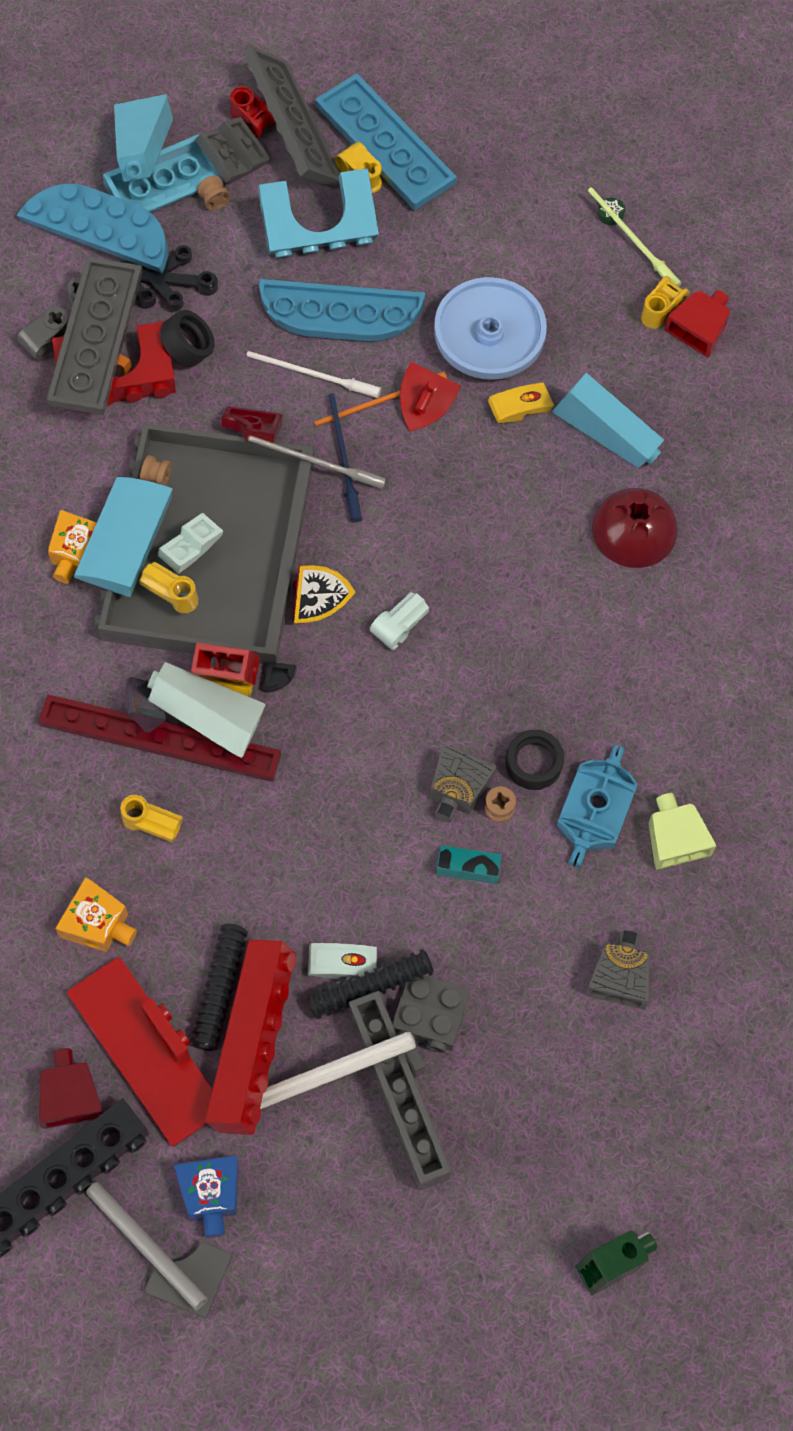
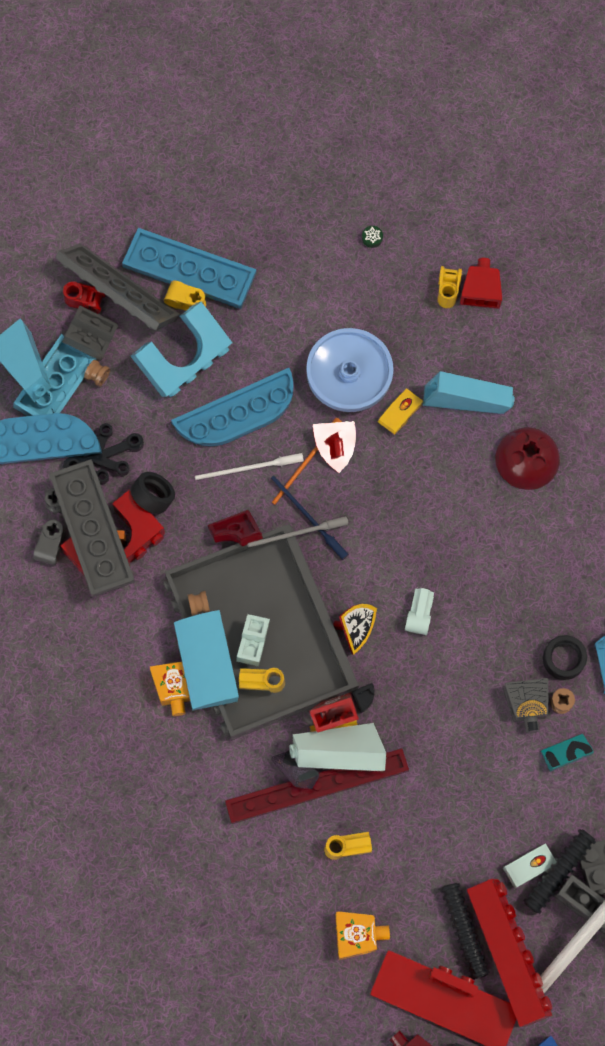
camera: 30 degrees left, 5 degrees up
yellowish green piece [588,187,682,287] -> none

